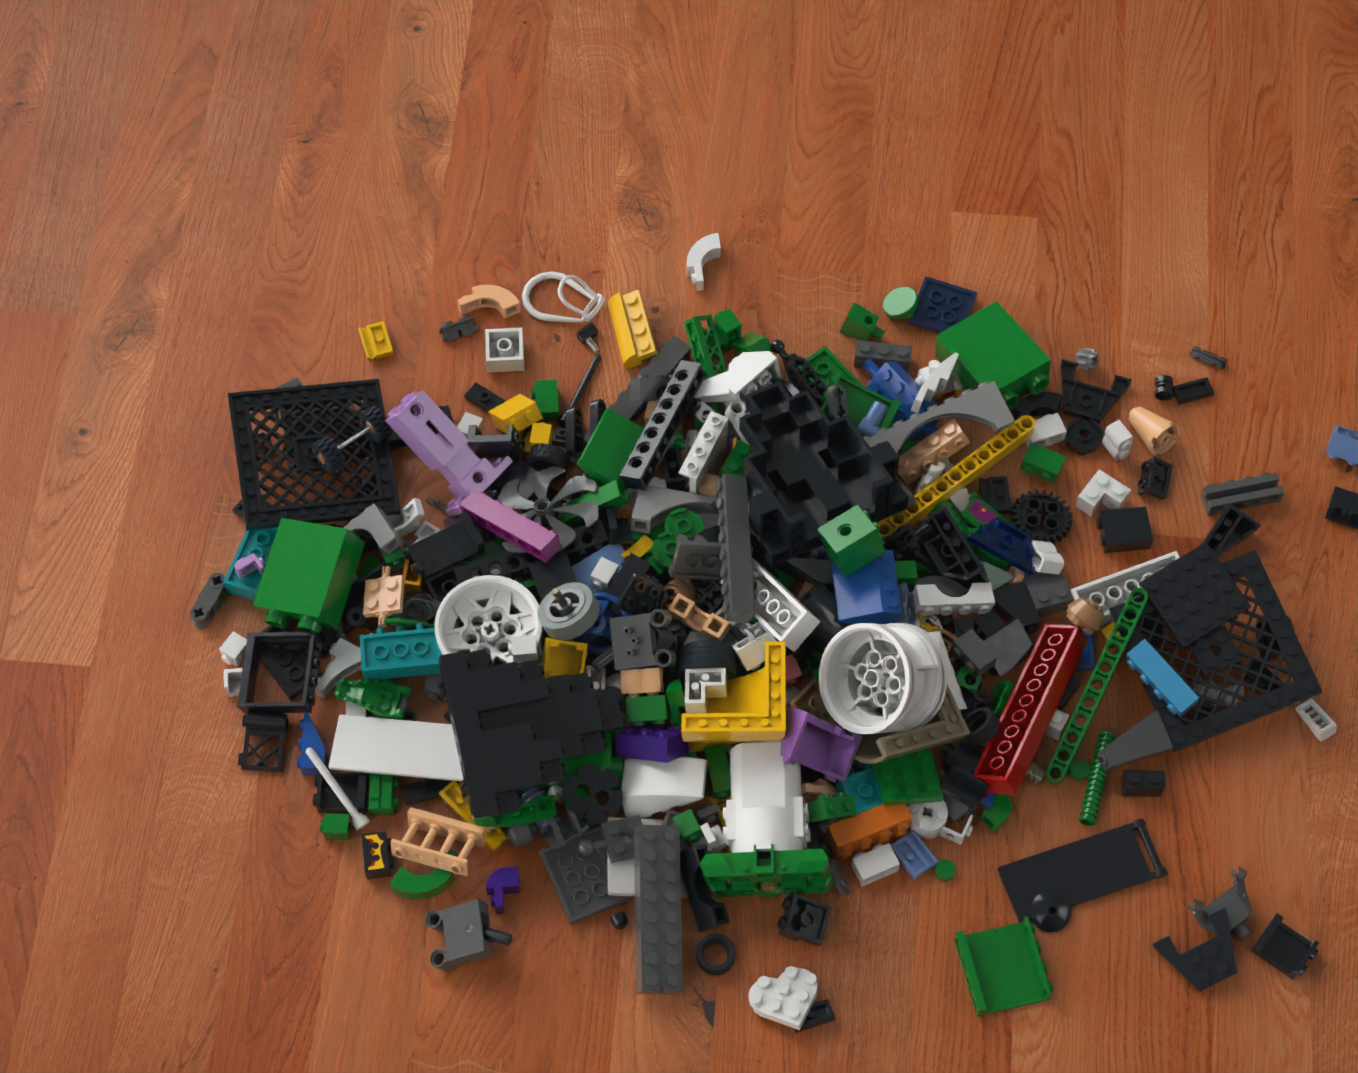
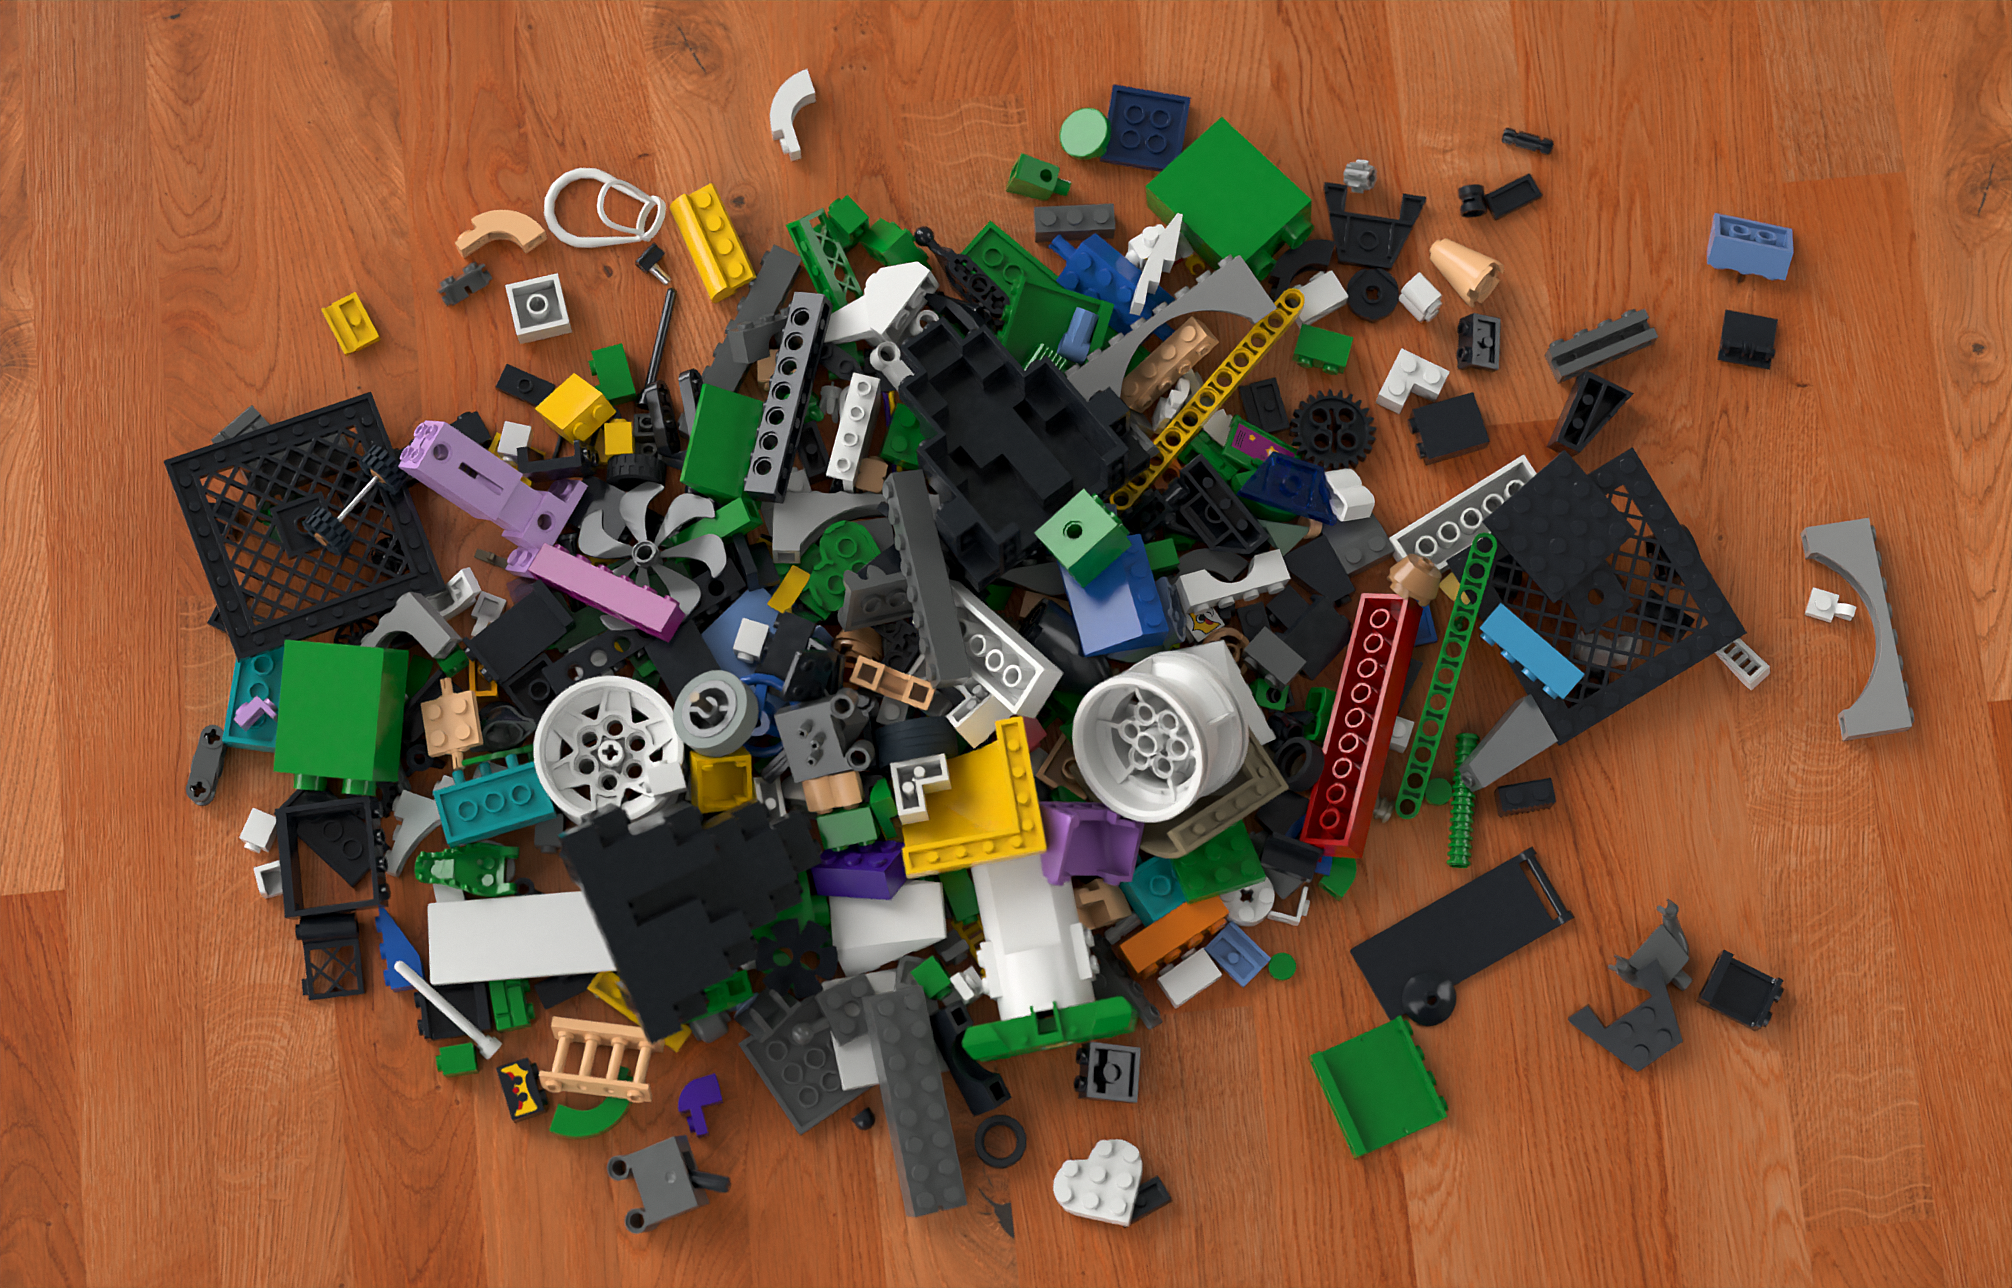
camera: 15 degrees left, 15 degrees up
green brick [807,792,857,822] -> none
dark grey beam [827,385,848,420] -> none

